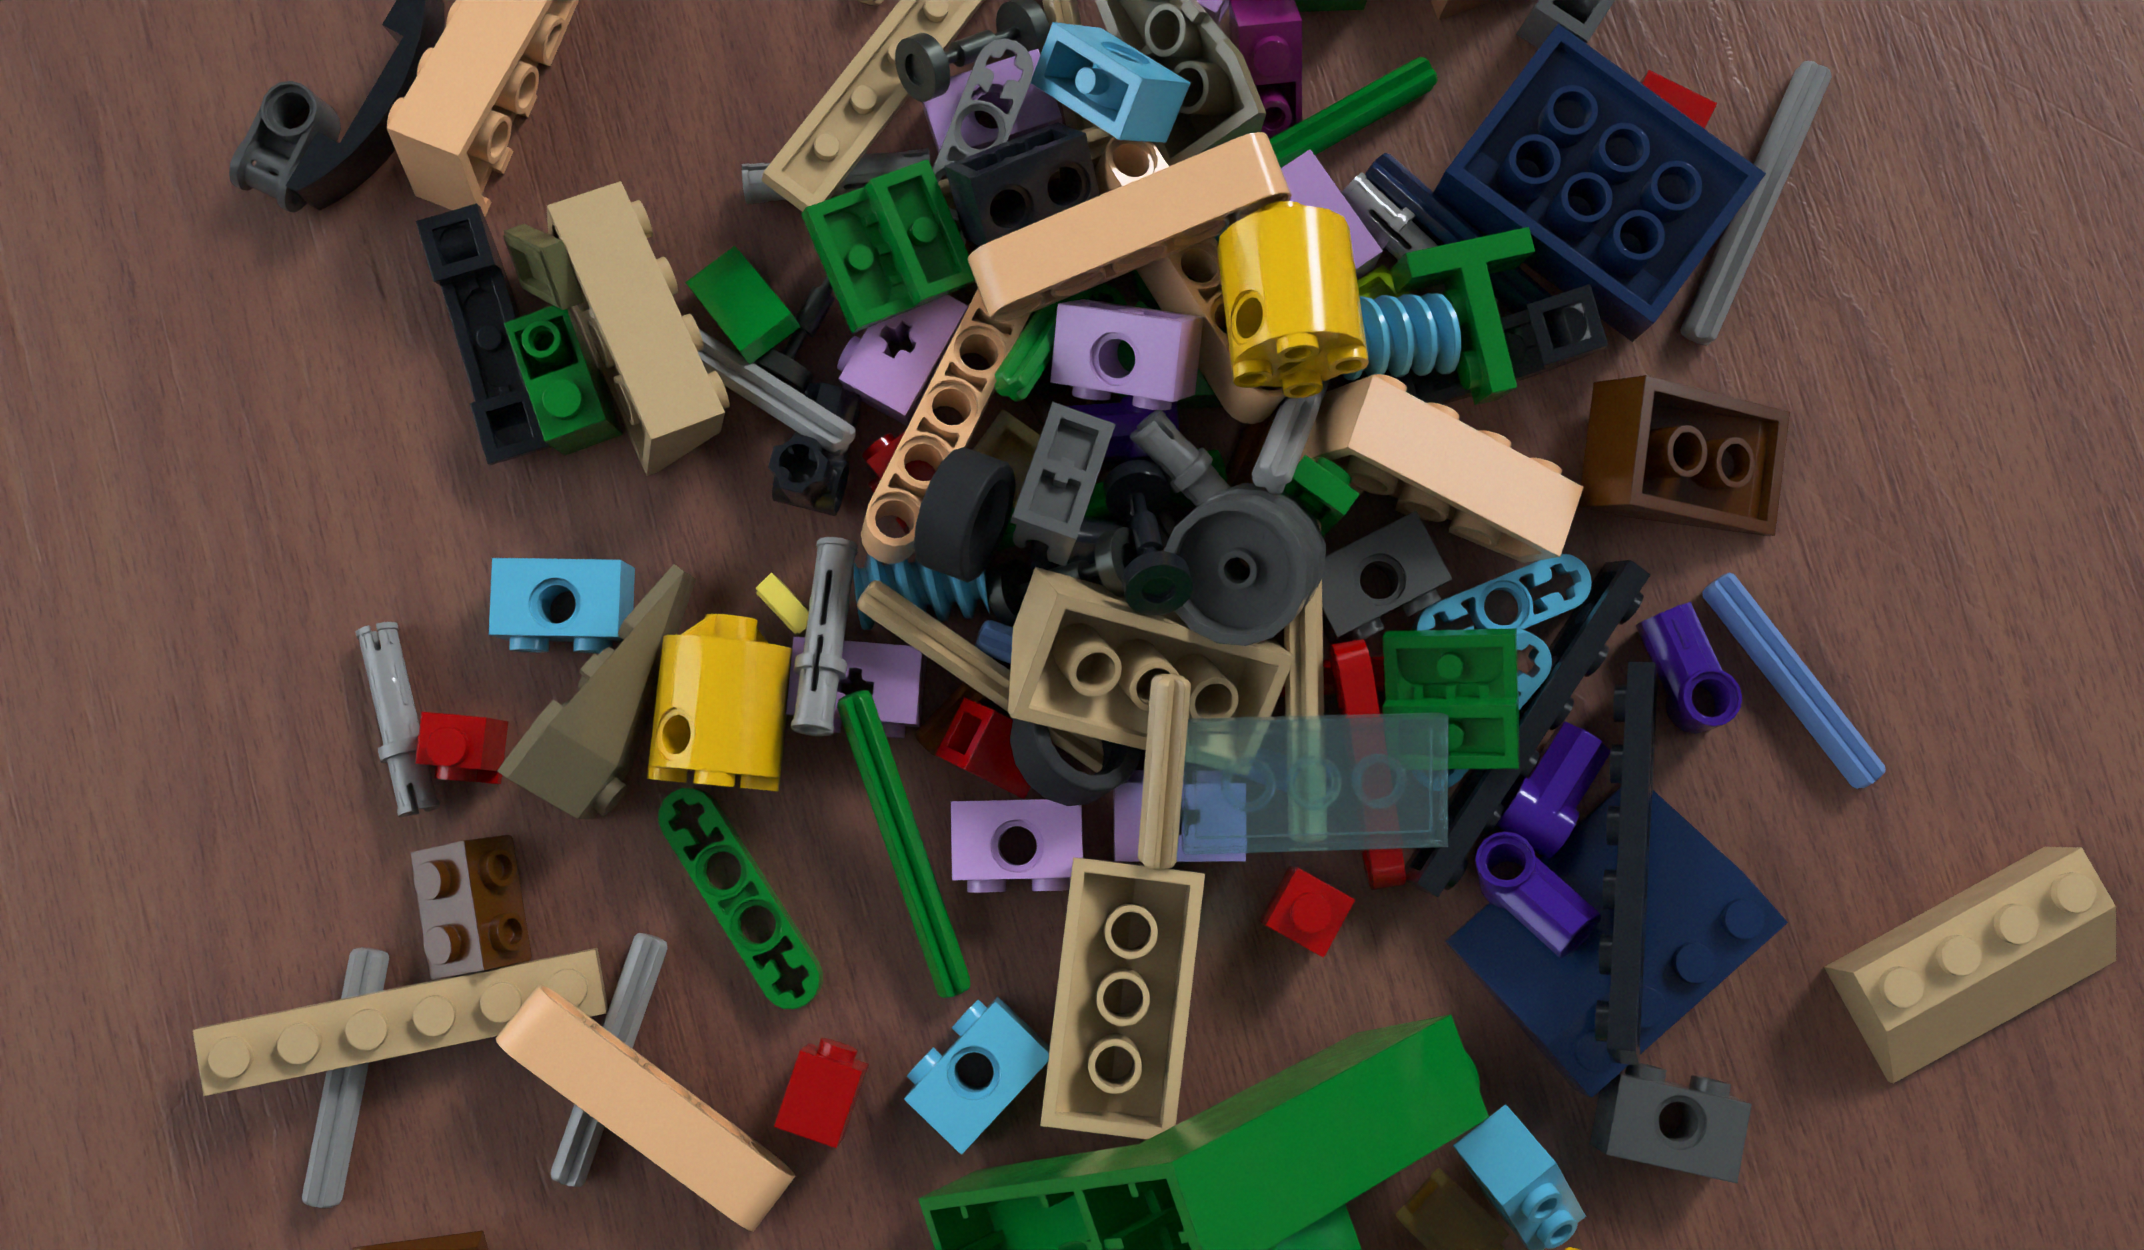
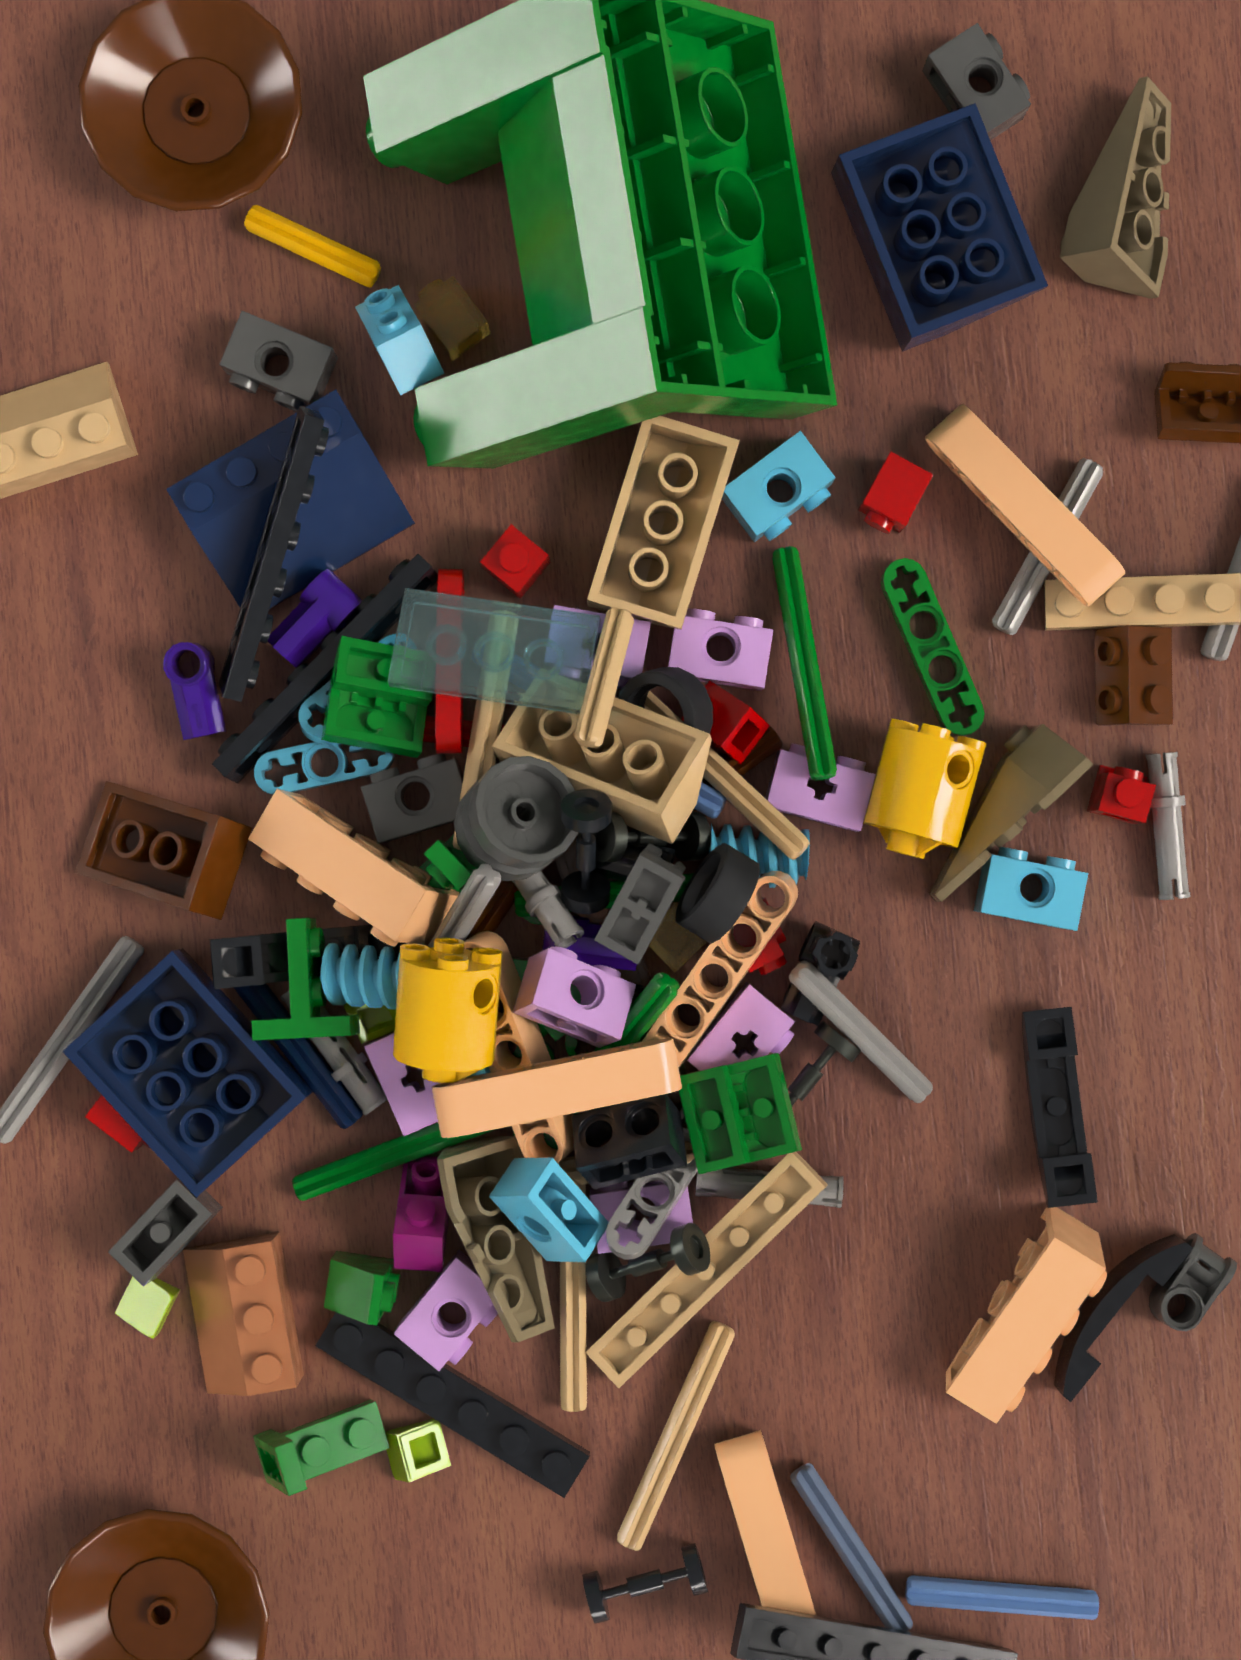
camera: 170 degrees left, 5 degrees up
olive tile [503,224,584,310] -> none
green slope [504,305,623,456] -> none
tan slope [547,181,730,476] -> none
green tile [685,246,801,365] -> none
light yellow tile [756,573,809,637] -> none
light grey pin [791,537,858,736] -> none
dark purple piece [1476,832,1601,959] -> none
medium blue axle [1702,573,1886,789] -> none

